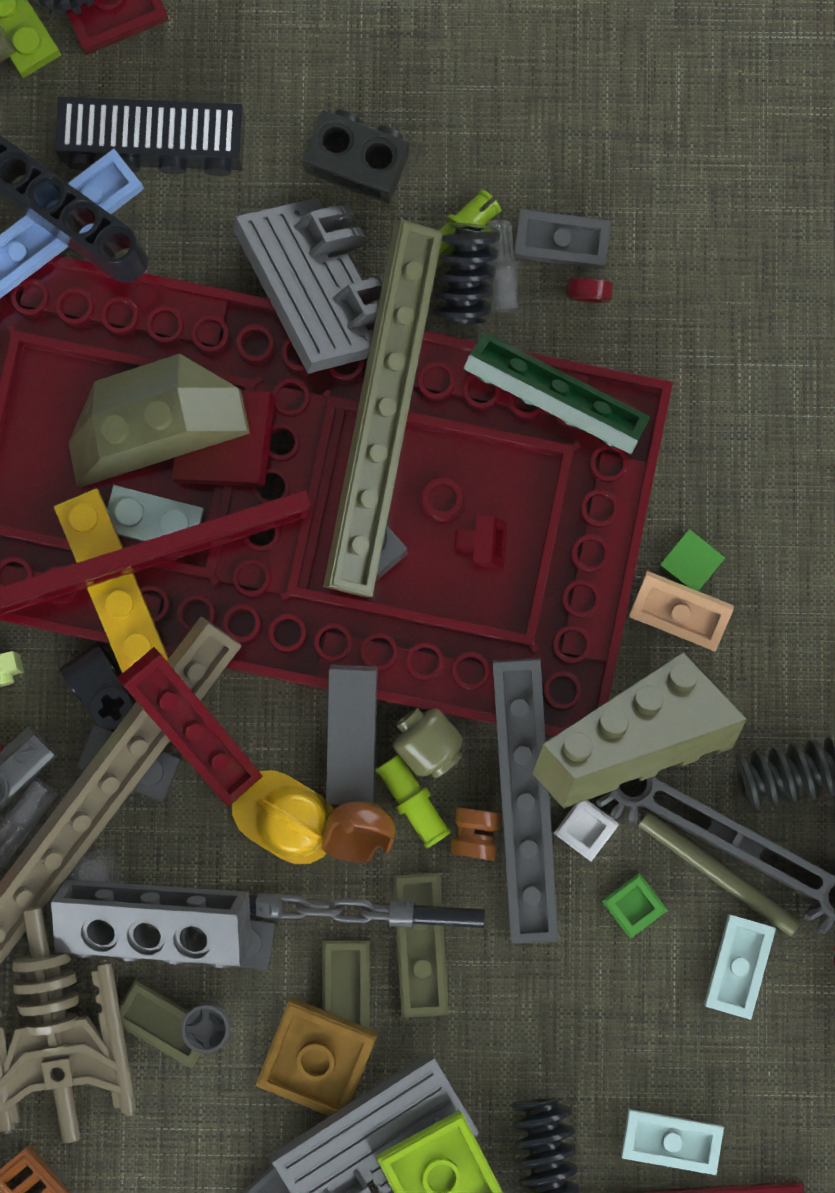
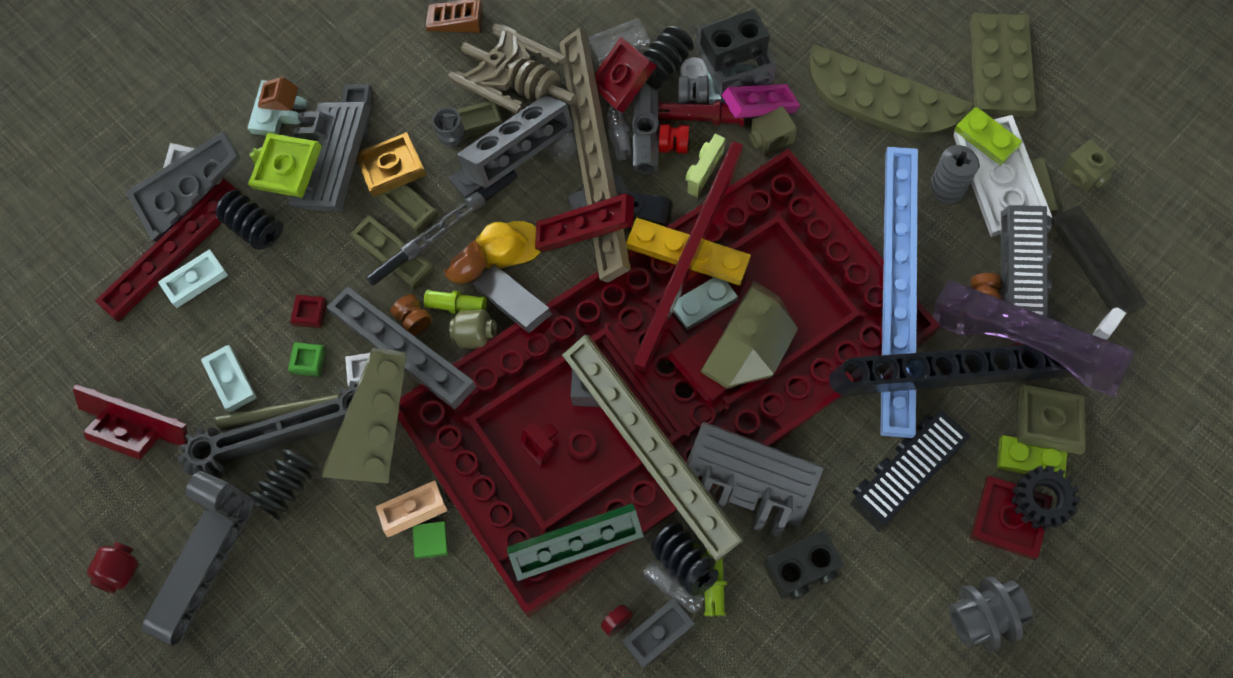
camera: 135 degrees right, 15 degrees down
none -> dark red tile [290,294,328,329]

